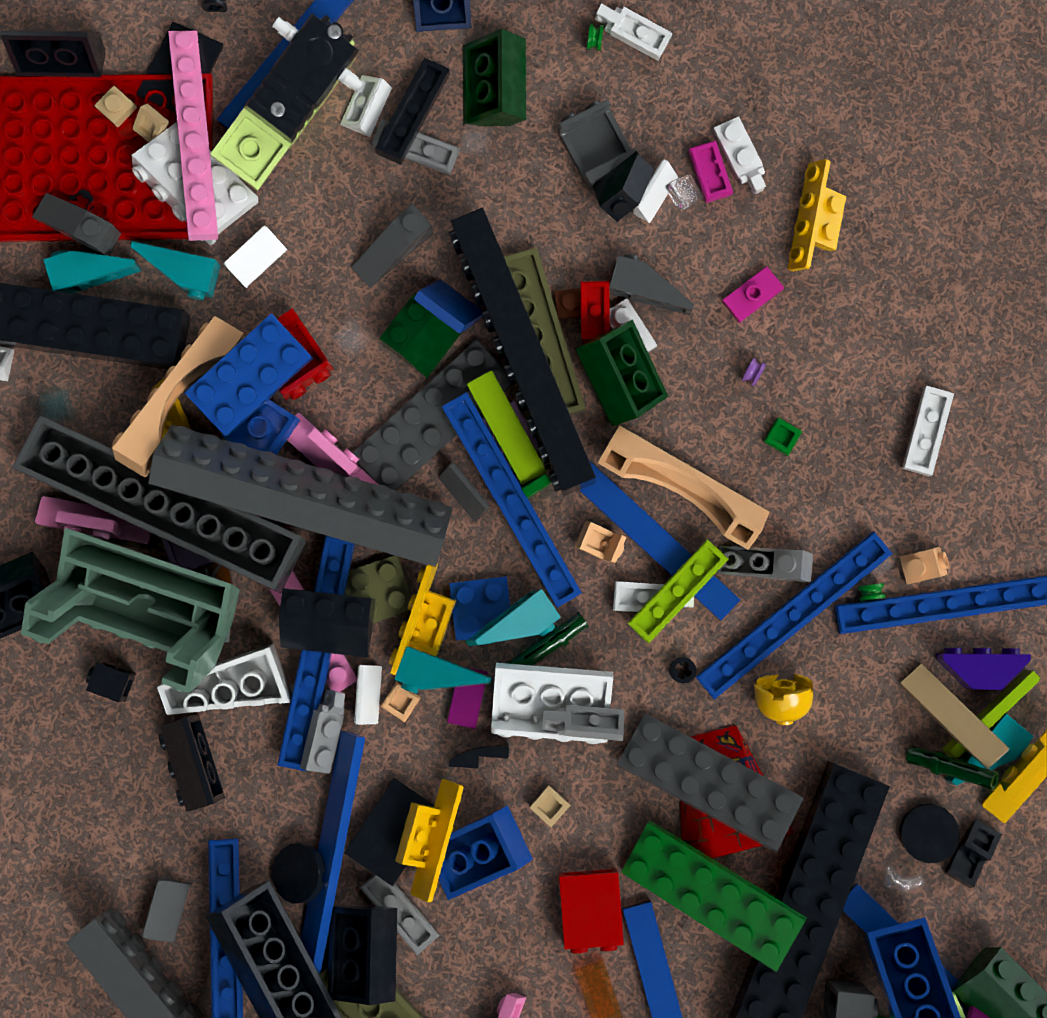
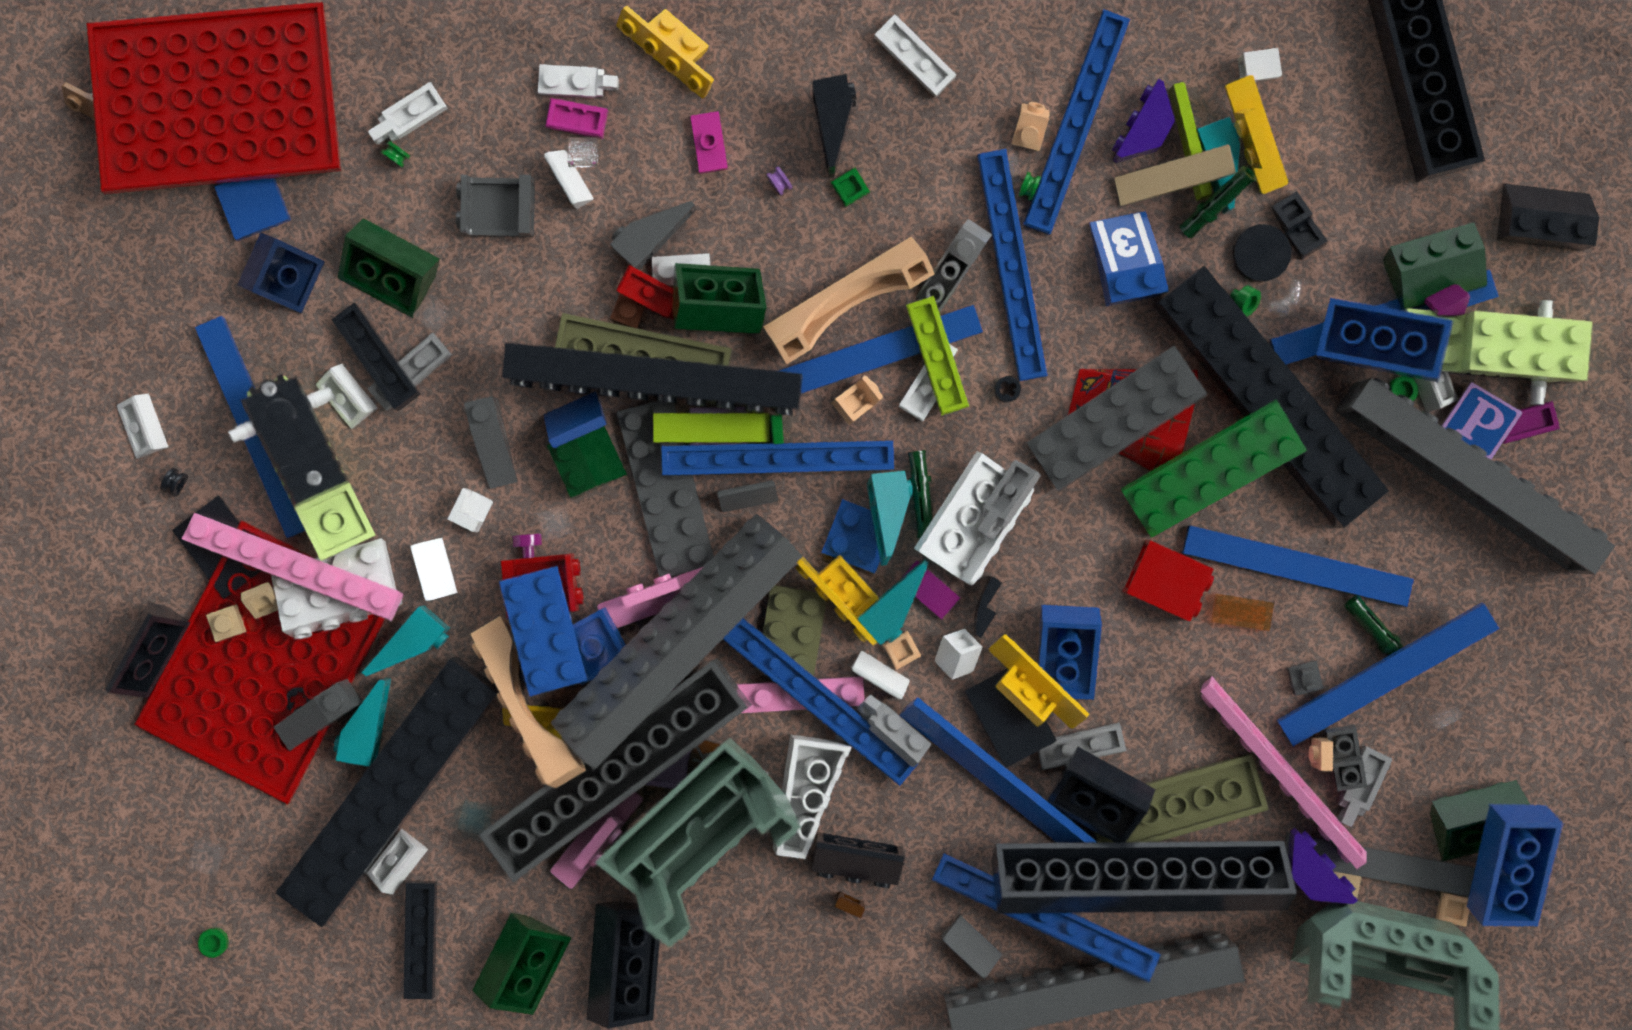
camera: 60 degrees left, 5 degrees up
black brick [86,662,136,703] -> none
black tile [273,843,325,904] -> none
black slope [279,588,376,658] -> none
tan plate [529,785,571,827] -> none
black slope [593,151,655,222] -> none
yellow cylinder [754,674,813,725] -> none
none -> white panel [448,488,493,532]
none -> magenta tile [512,534,542,558]
none -> black slope [812,74,857,178]
none -> reddish brown tile [834,892,865,918]
none -> white panel [935,629,982,680]
none -> blue slope [1089,211,1169,307]
none -> green tile [1230,285,1261,317]

